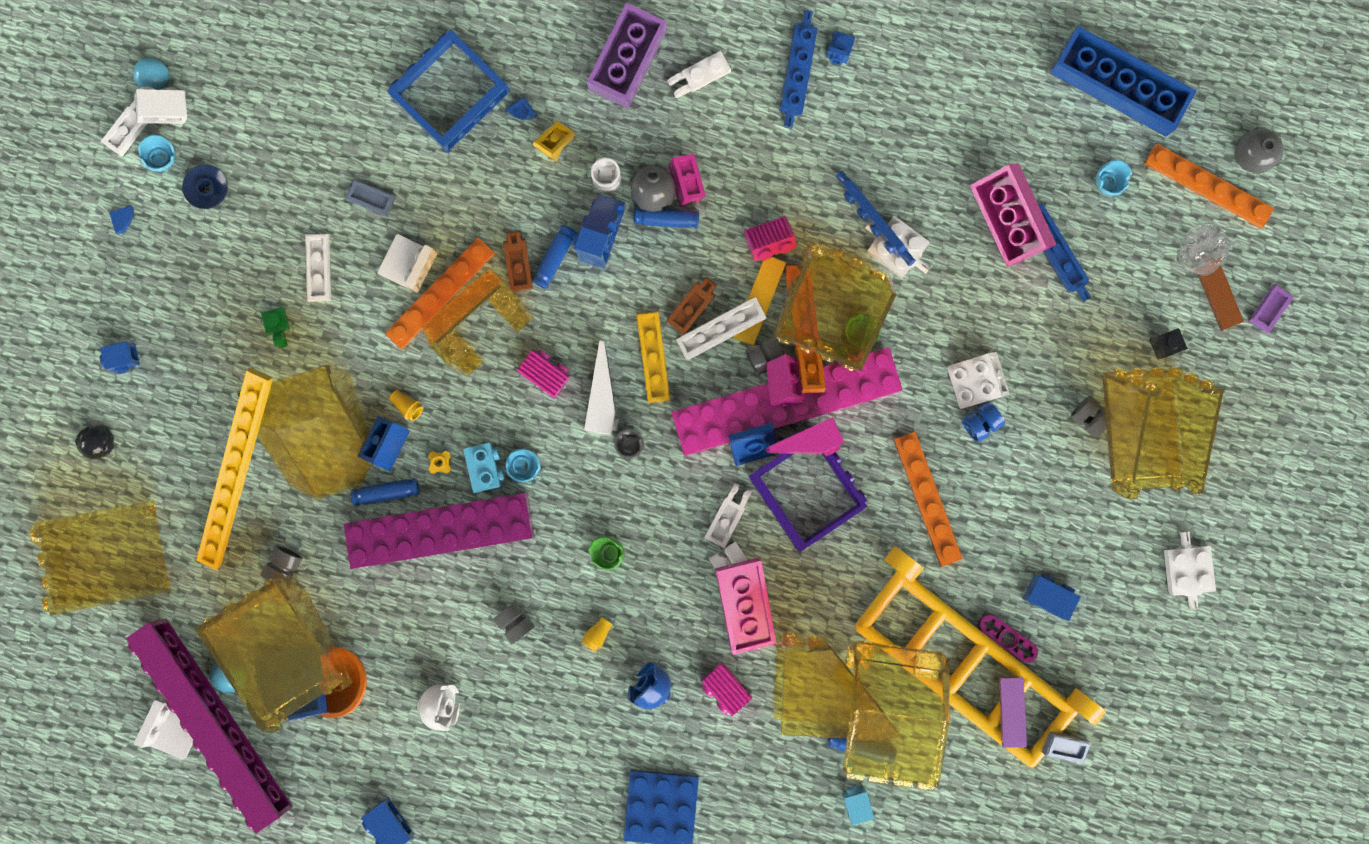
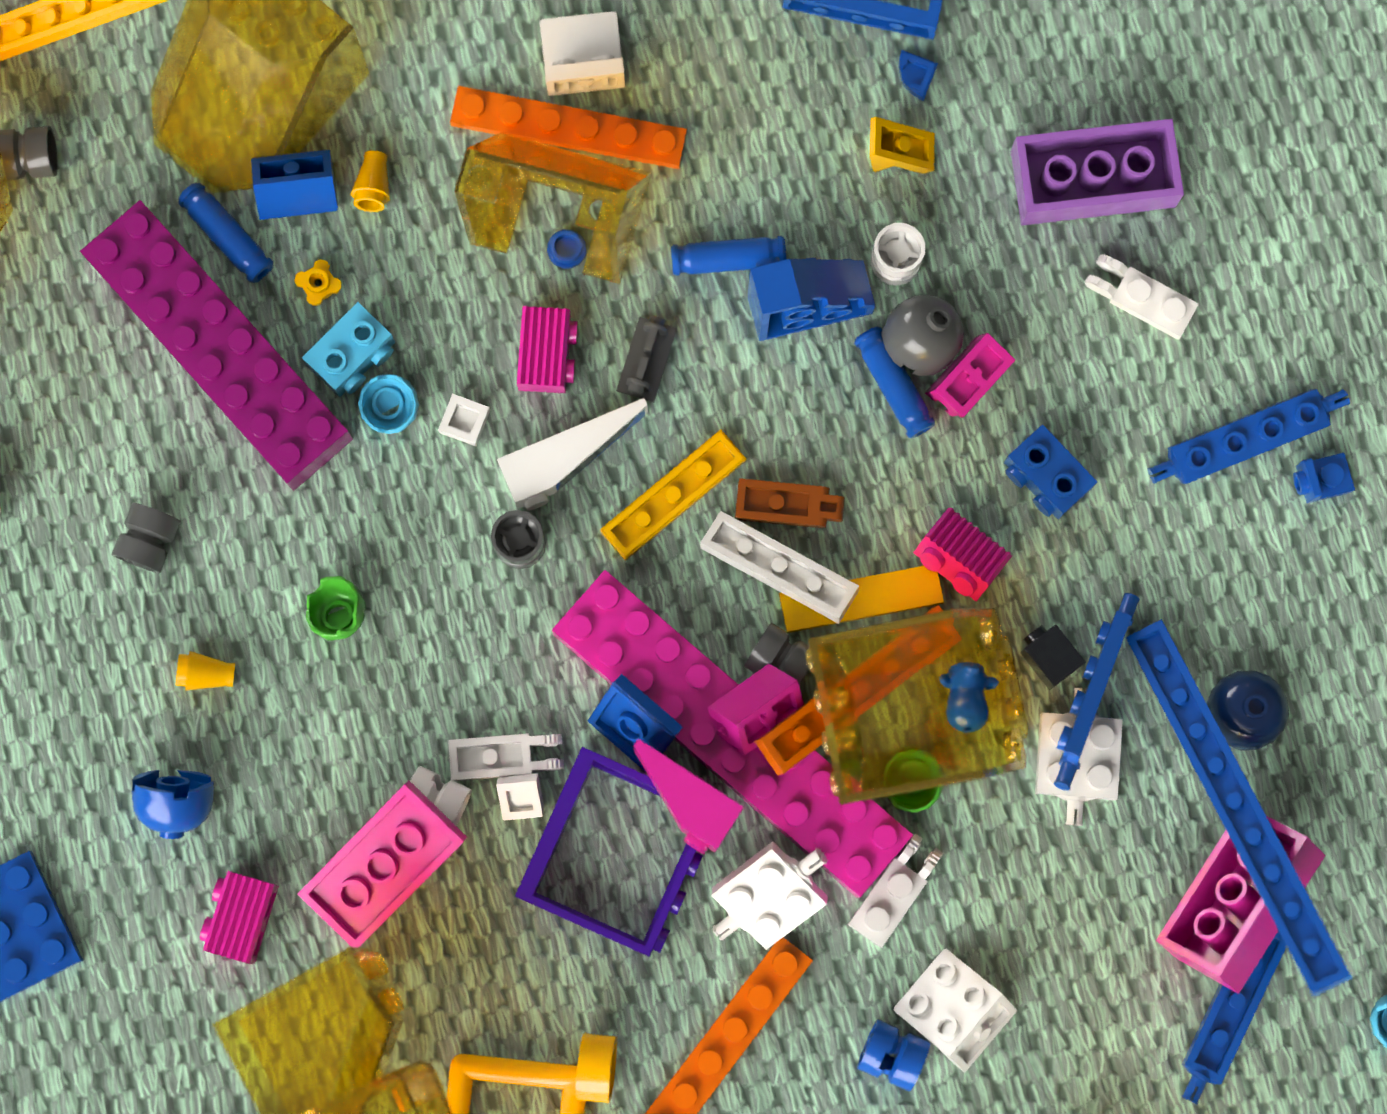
camera: 60 degrees right, 5 degrees down
dark orange hinge [503,230,534,293] -> none
none -> white plate [438,393,490,446]
none -> white plate [496,773,545,820]
none -> blue plate [547,229,586,269]
none -> dark grey hinge [616,316,677,403]
none -> white plate [711,841,828,949]
none -> white hinge [848,833,943,948]
none -> blue animal [939,662,999,733]
none -> blue brick [1004,424,1097,520]
none -> black brick [1020,624,1086,690]
none -> blue plate [1126,619,1352,997]
none -> dark blue cylinder [1206,670,1289,751]

